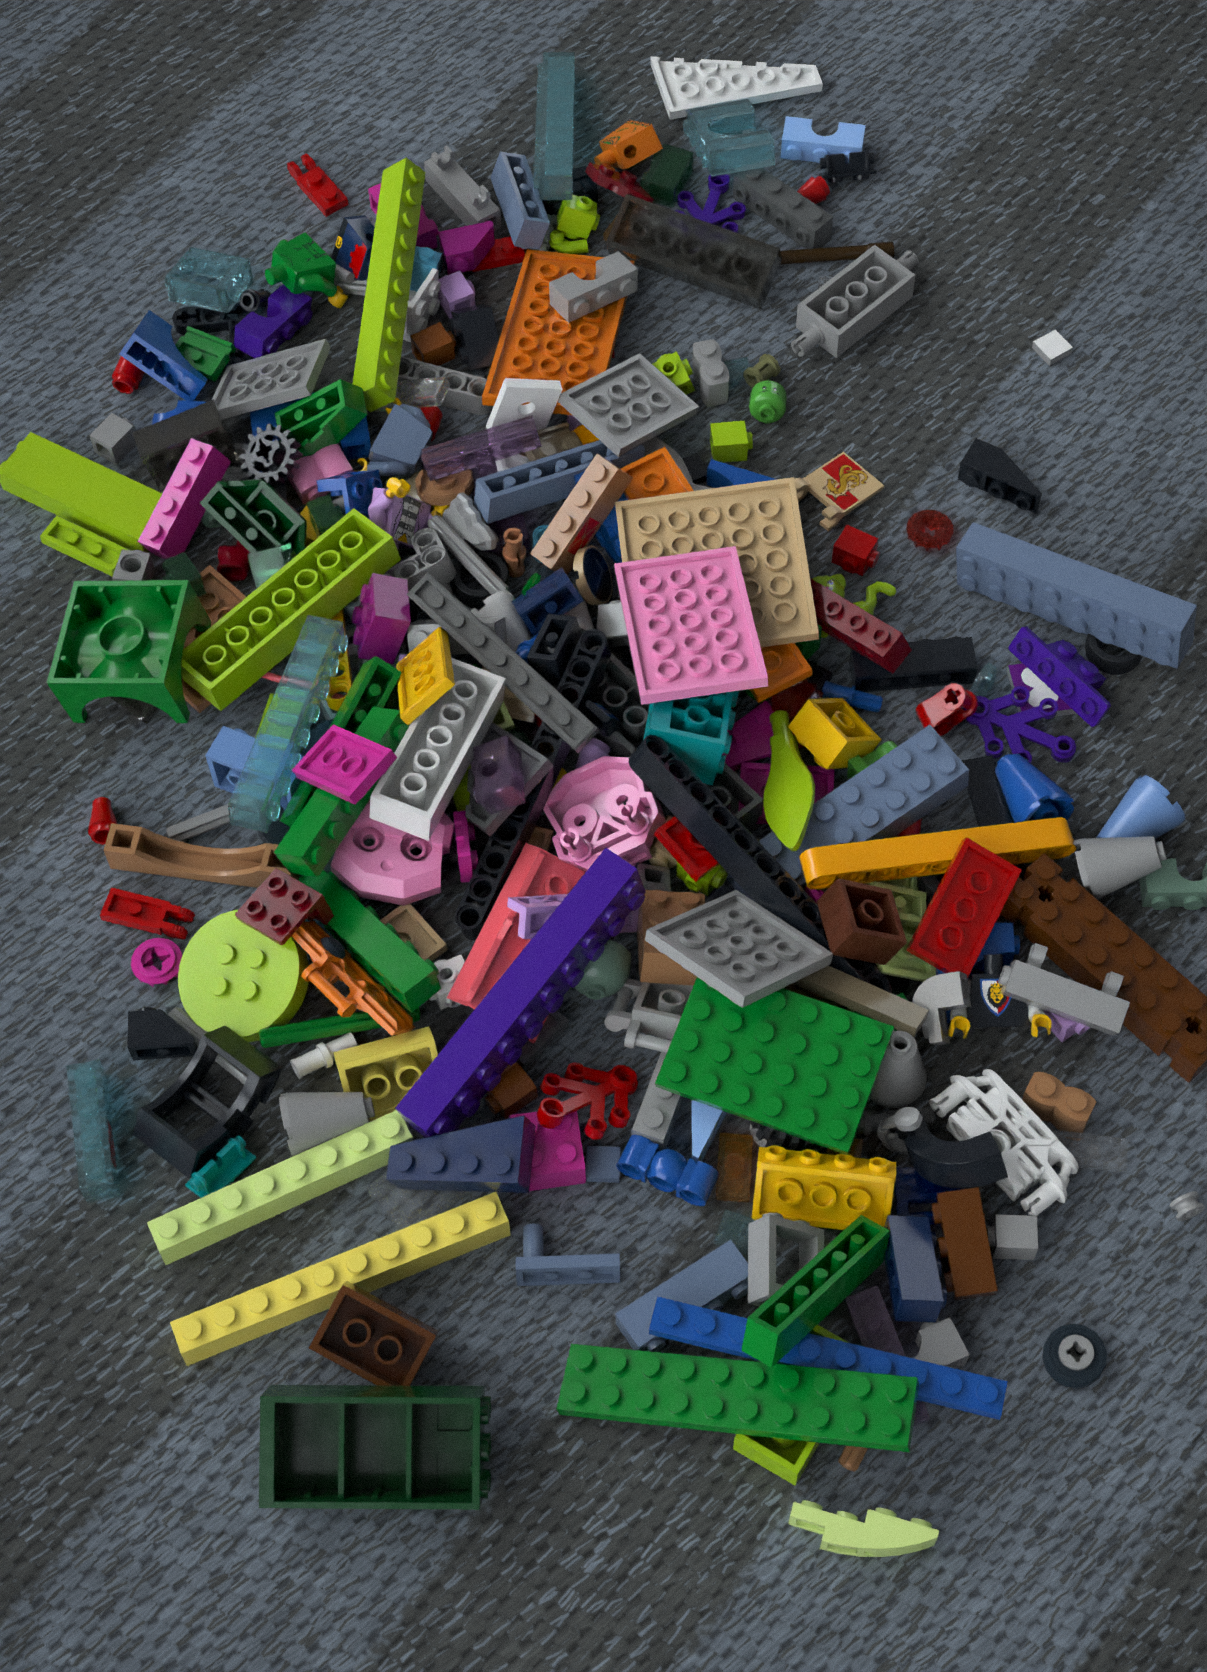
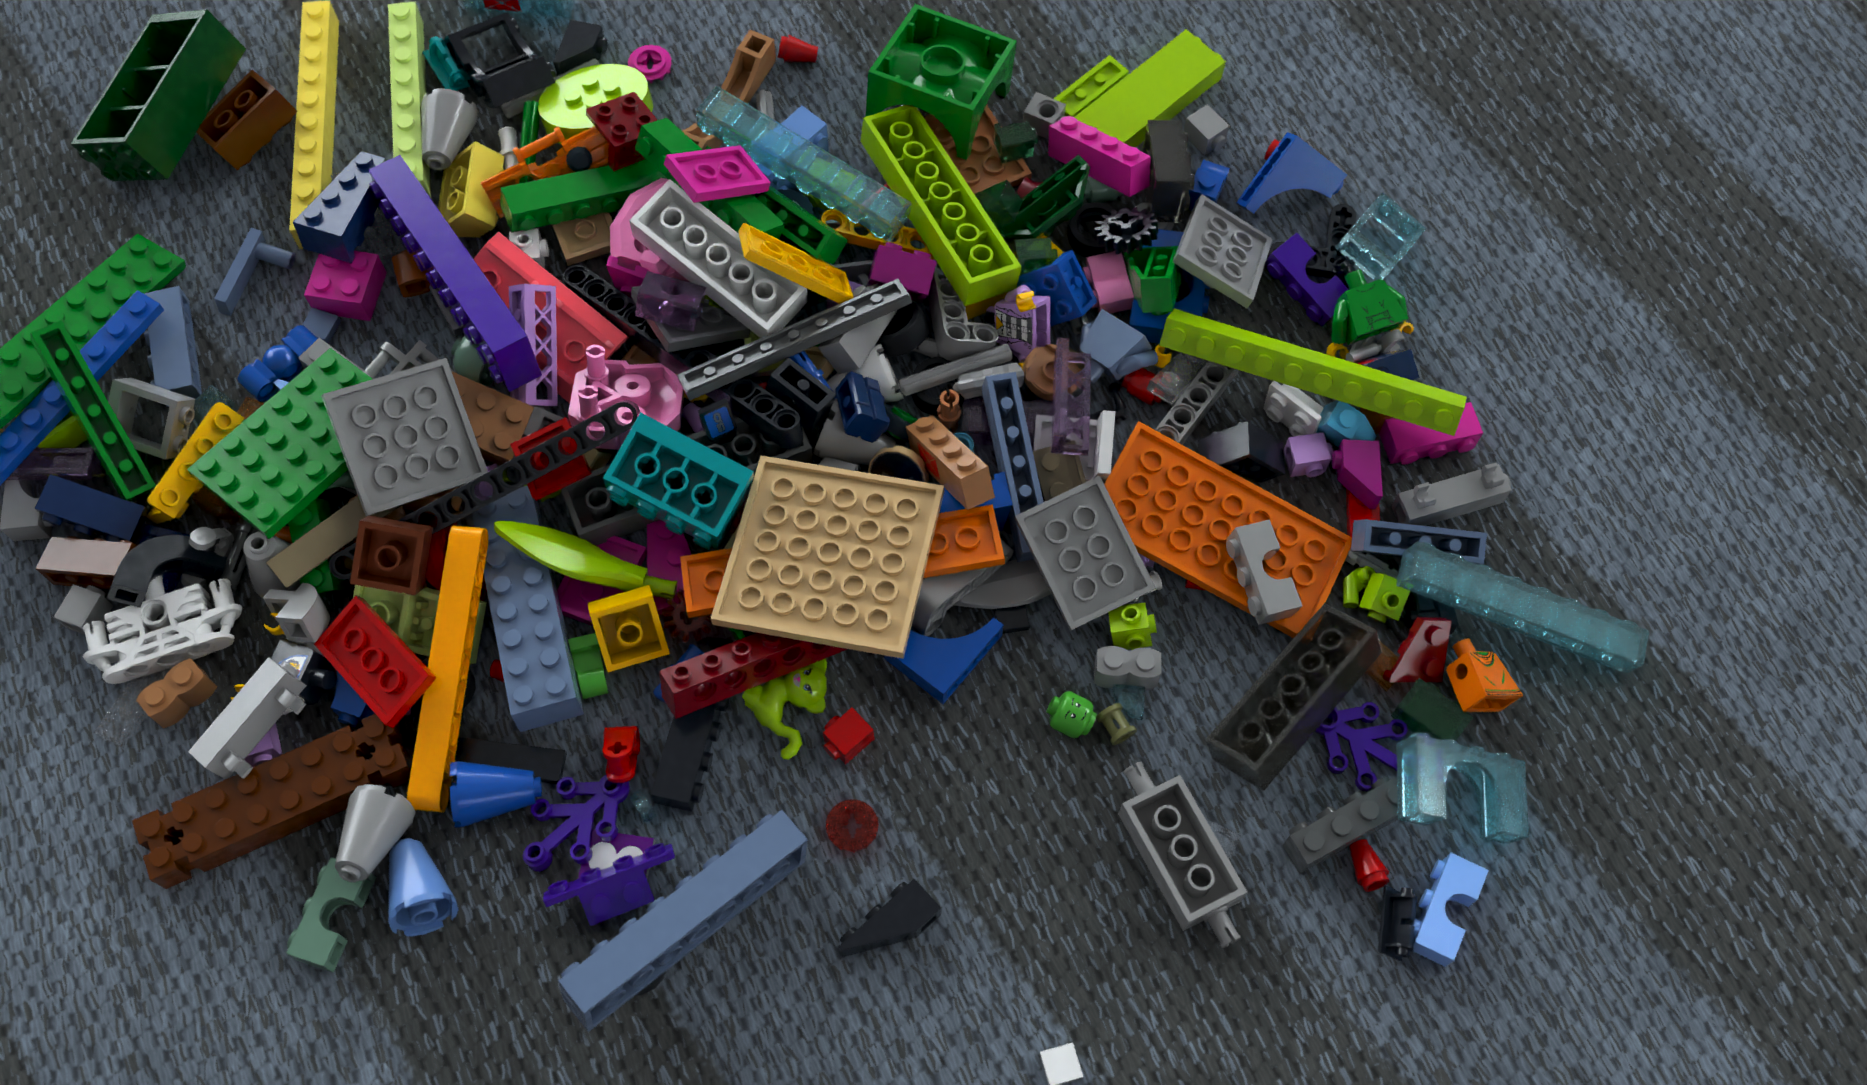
camera: 105 degrees right, 5 degrees up
red hinge [100,888,195,940] -> none
green plate [175,326,236,382] -> none
red hinge [287,153,349,217] -> none
dark orange brick [410,322,456,366] -> none
red plant [537,1062,638,1140] -> none
bright pink plate [614,546,768,705] -> none
white wing [651,57,823,120] -> none
lime brick [710,420,753,463] -> none
dark brown piece [729,242,894,270] -> none
flag [795,452,884,531] -> none
light grey bush [1170,1191,1206,1221] -> none

